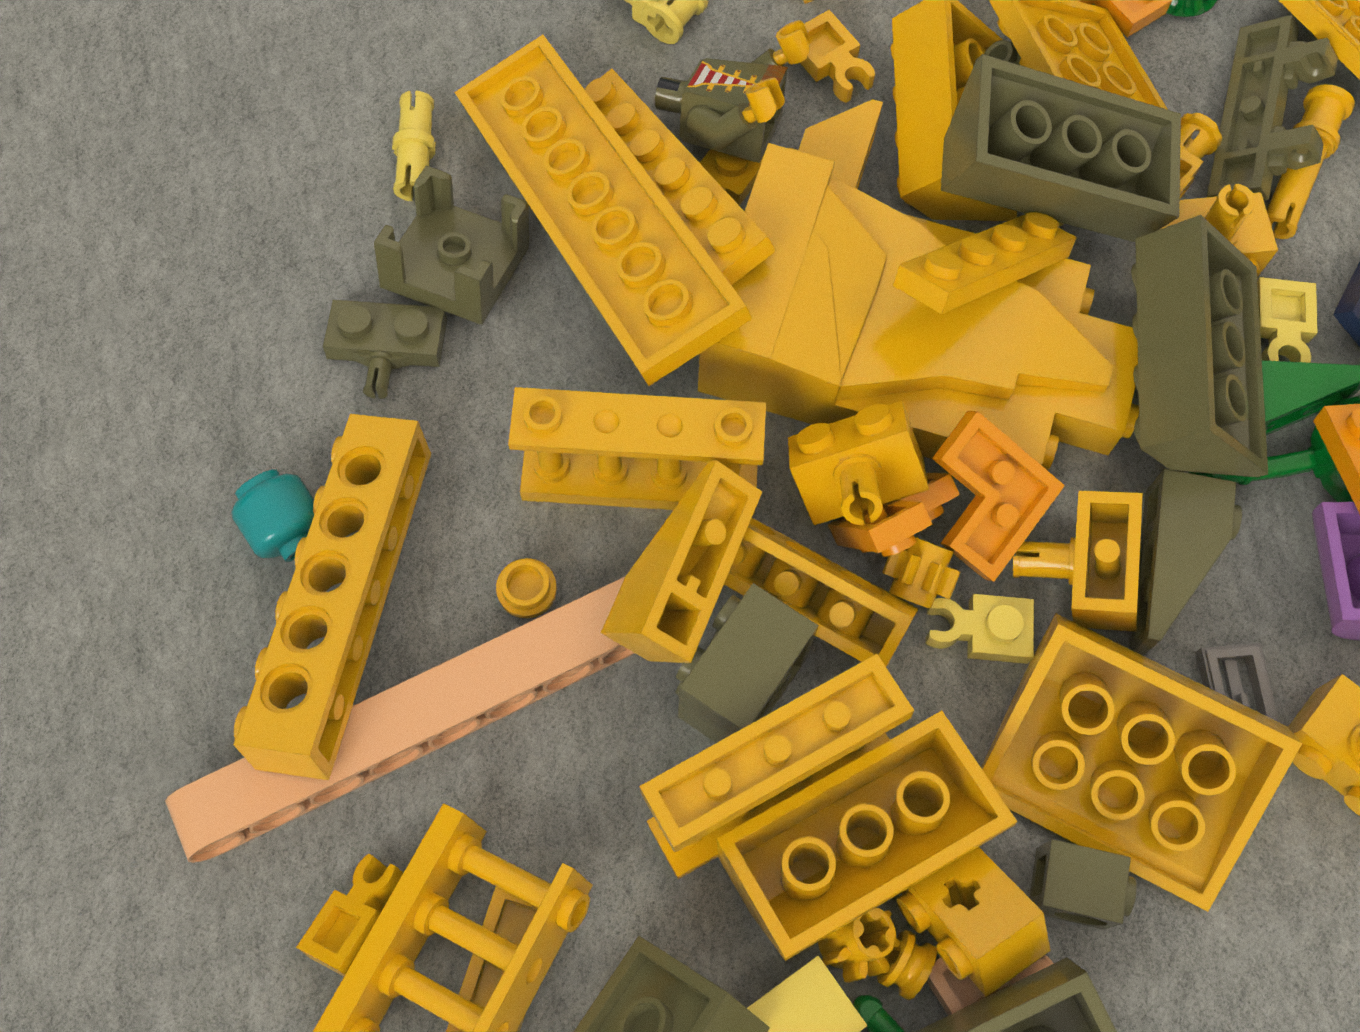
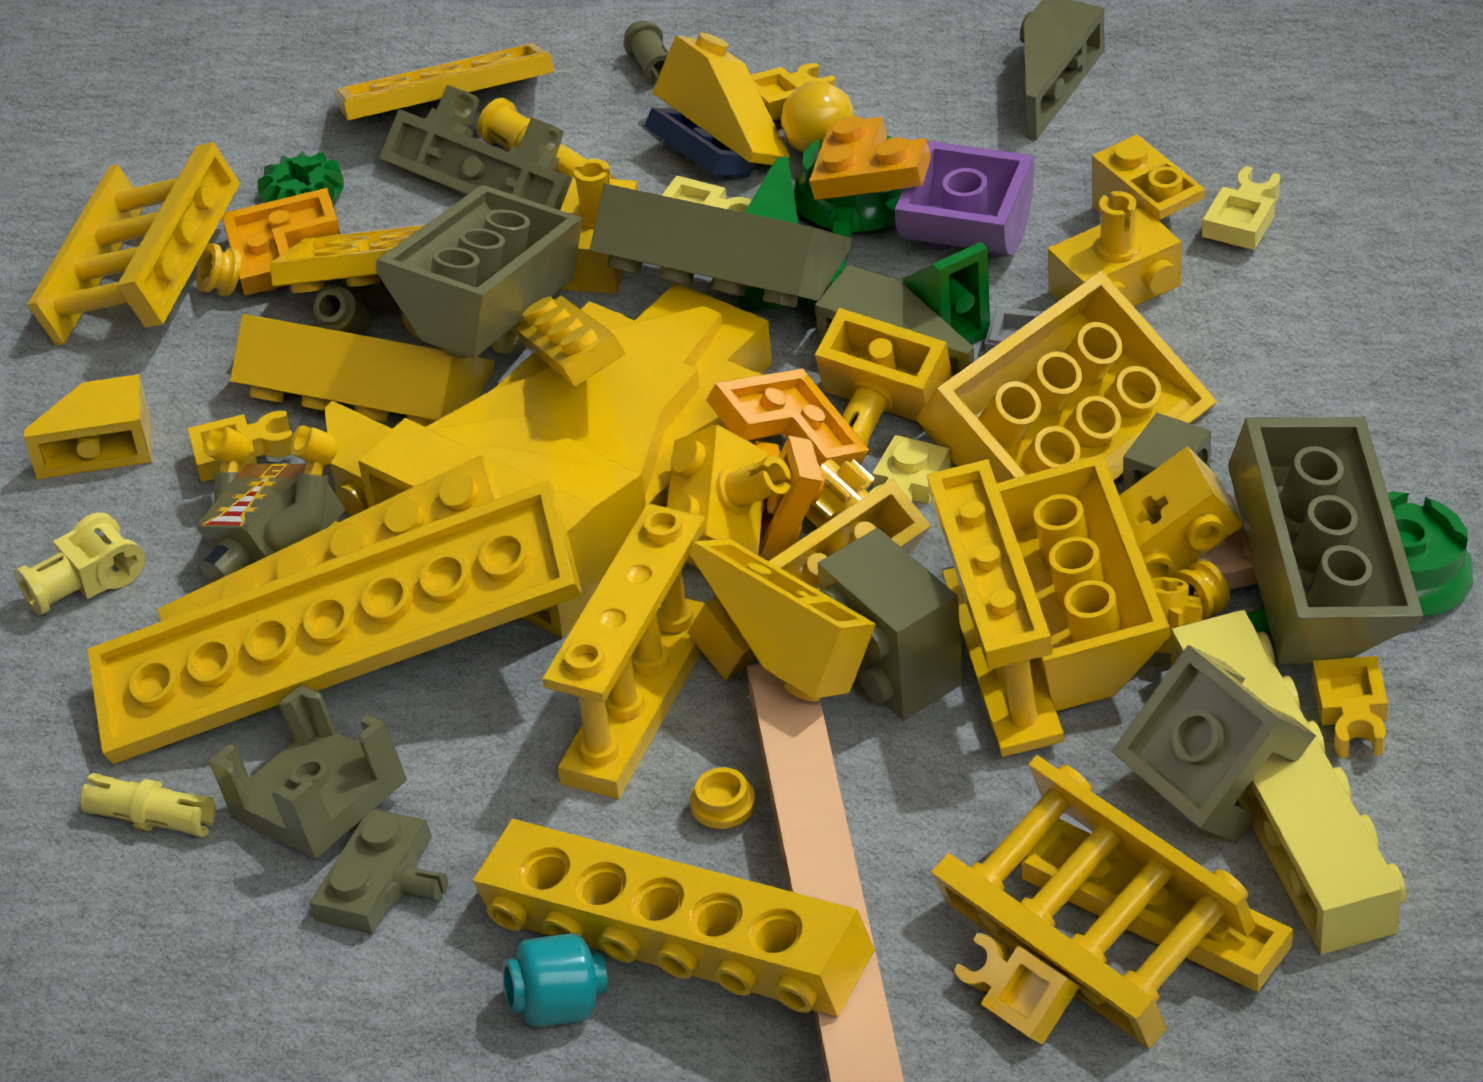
camera: 65 degrees left, 25 degrees down
none -> green slope [903,242,990,345]

